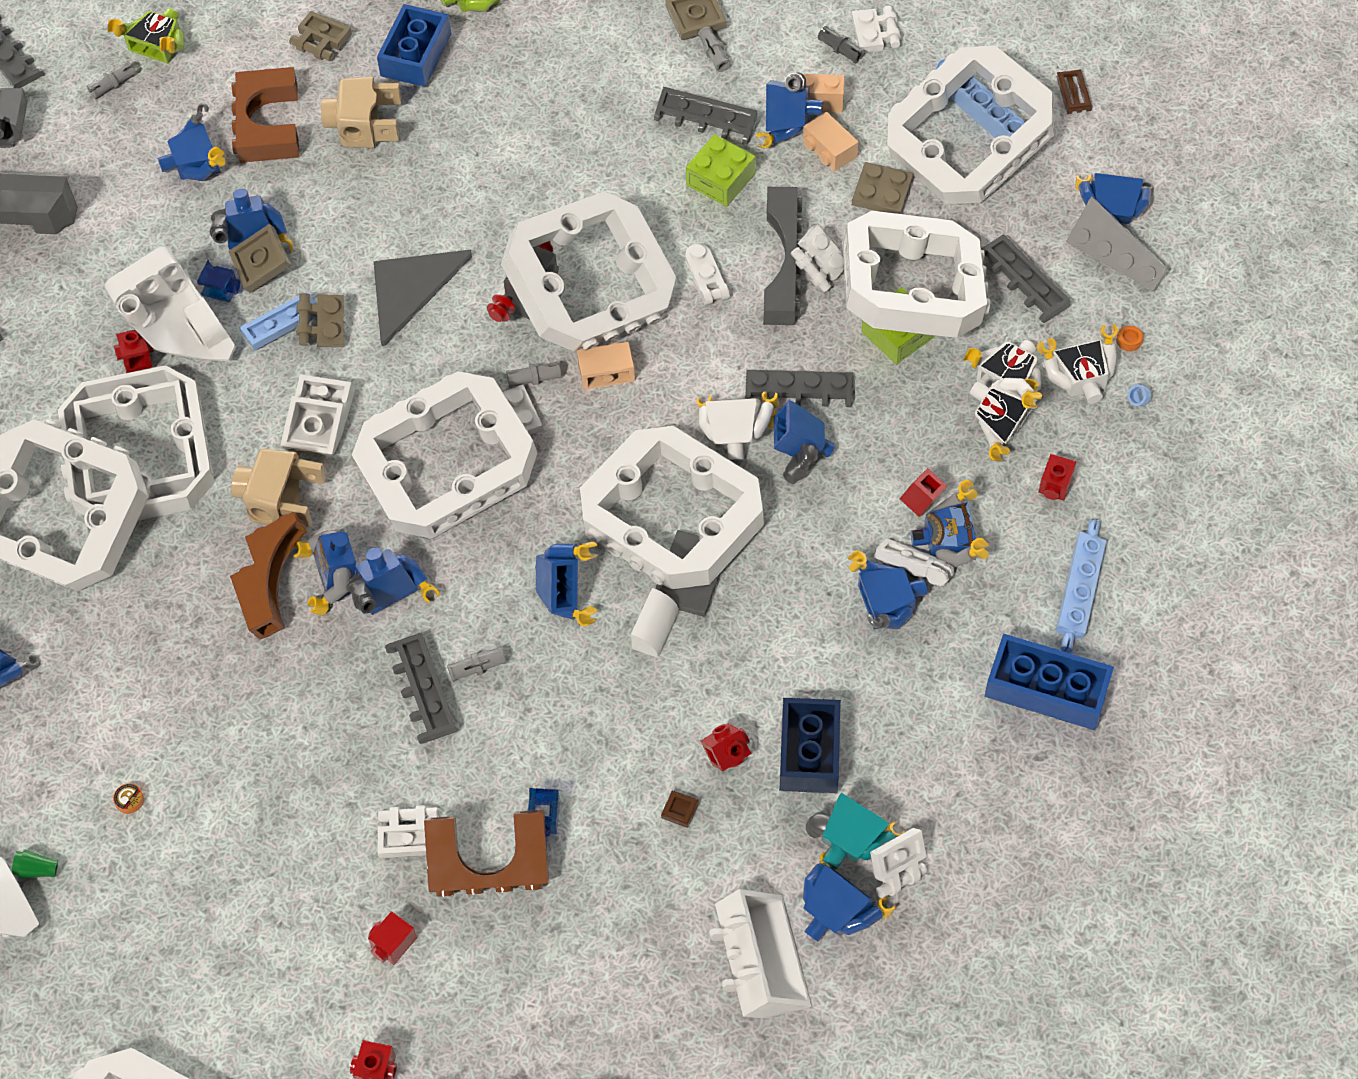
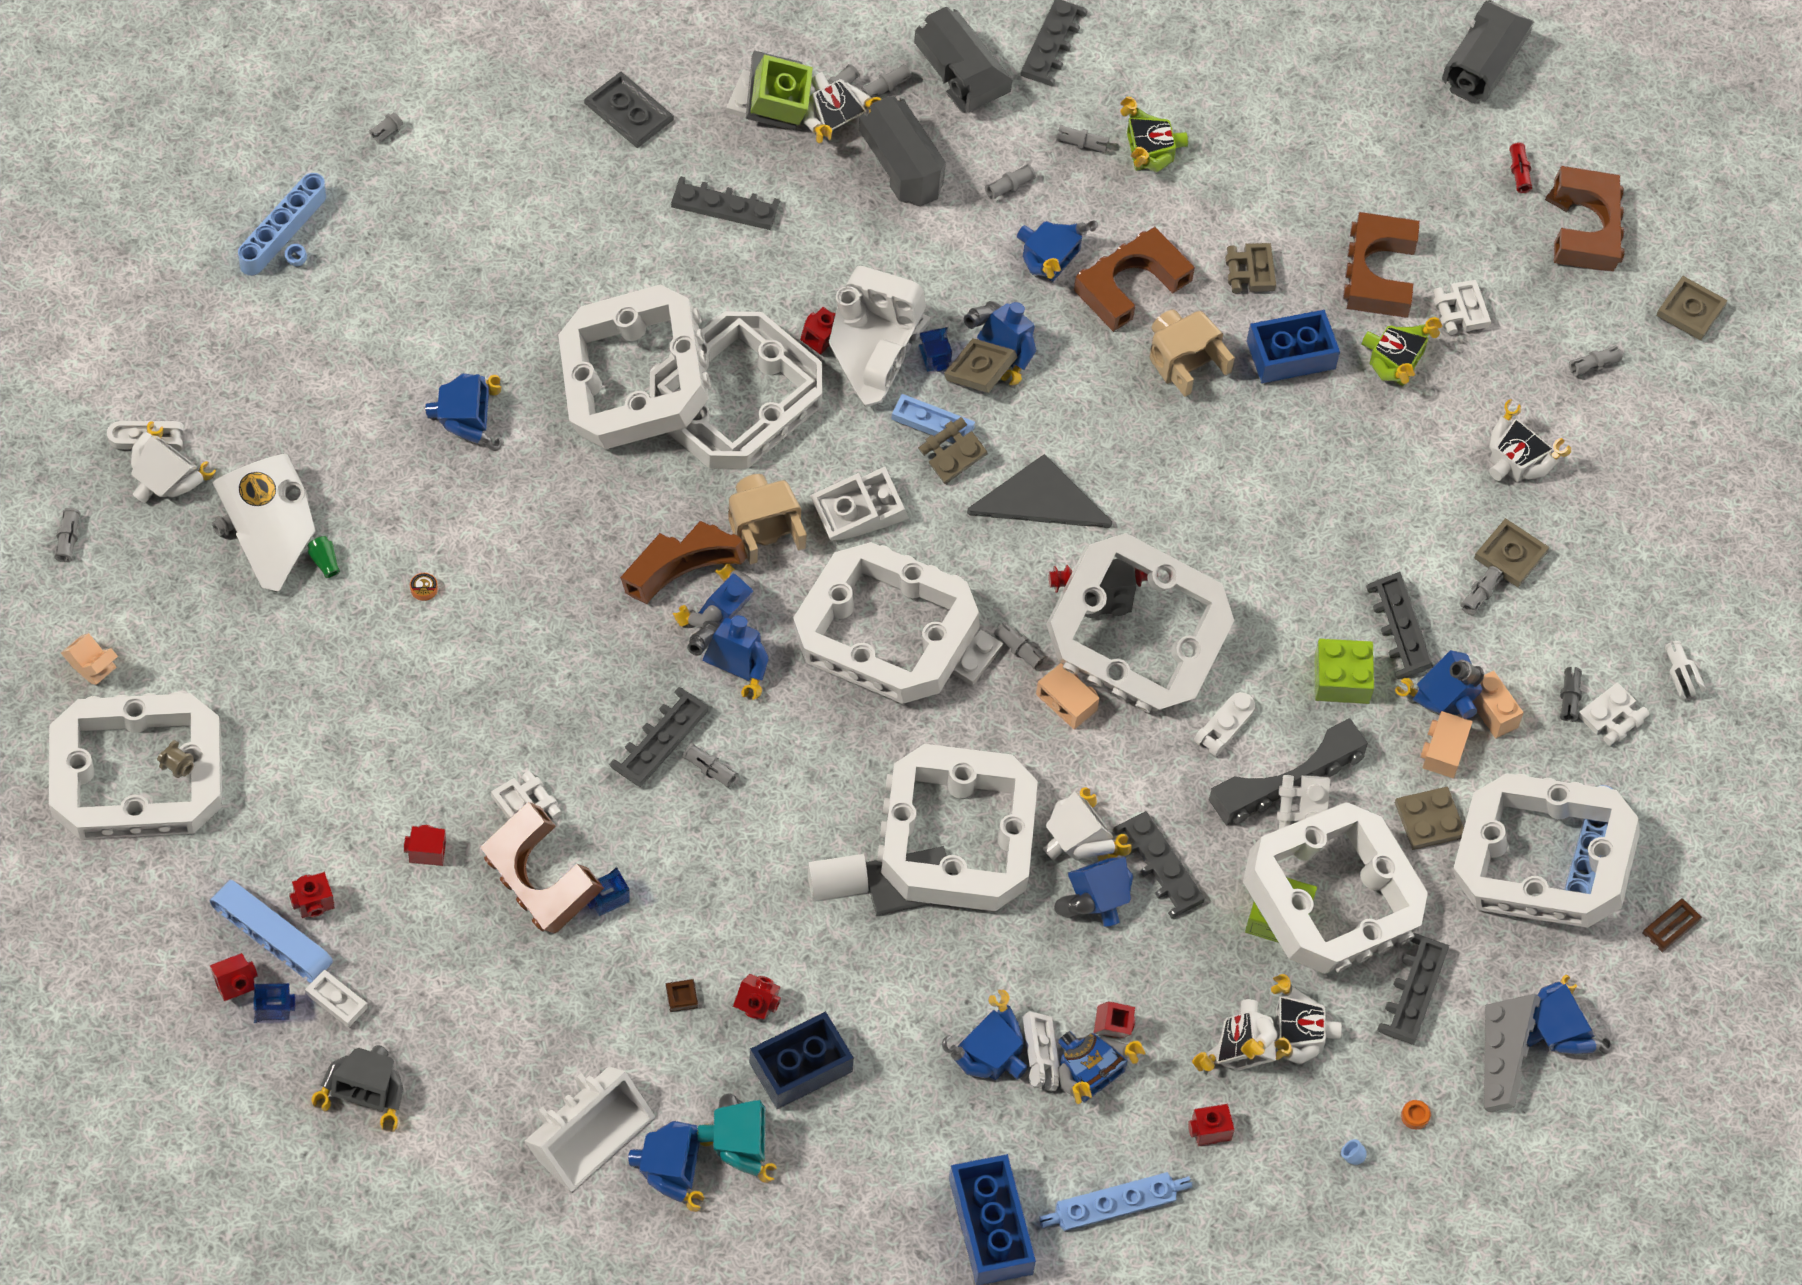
camera: 50 degrees right, 0 degrees up
blue torso [535,542,598,627] -> none
white plate [870,828,927,898] -> none
torso [1037,324,1118,404] -> none
none -> light grey pin [985,164,1036,200]

